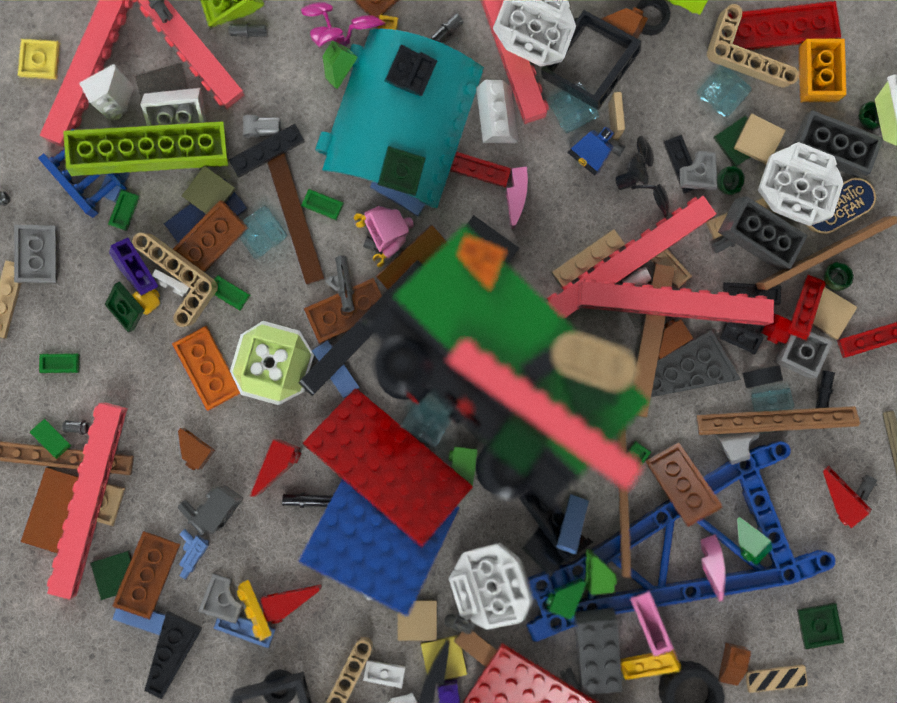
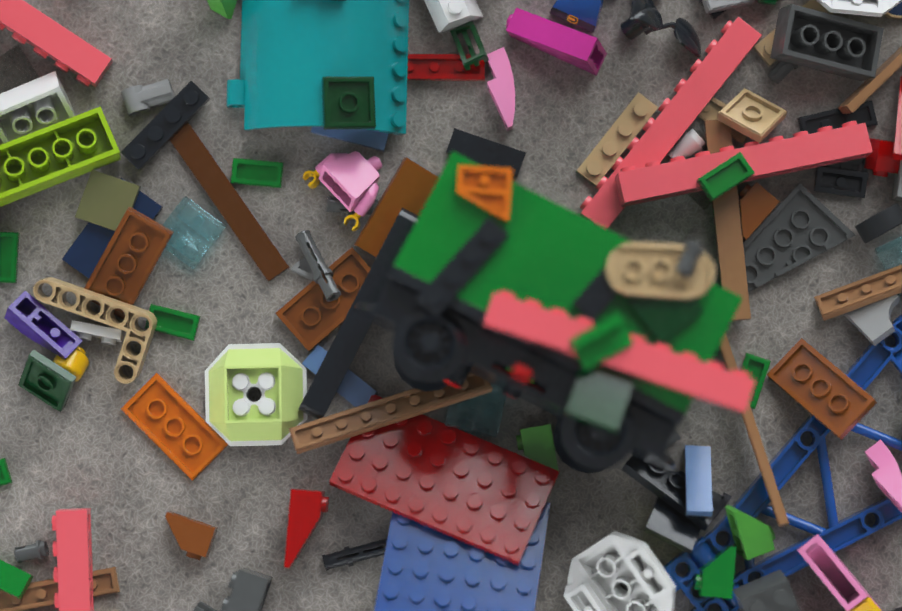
camera: 15 degrees left, 0 degrees up
none -> medium nougat tile [289,372,492,454]
none -> black plate [416,218,509,318]
none -> dark green tile [450,20,489,71]
none -> dark pink slope [506,8,607,76]
none -> green panel [569,312,633,370]
none -> dark grey pin [674,240,704,277]
none -> green tile [697,152,754,202]
none -> tan tile [716,88,787,143]

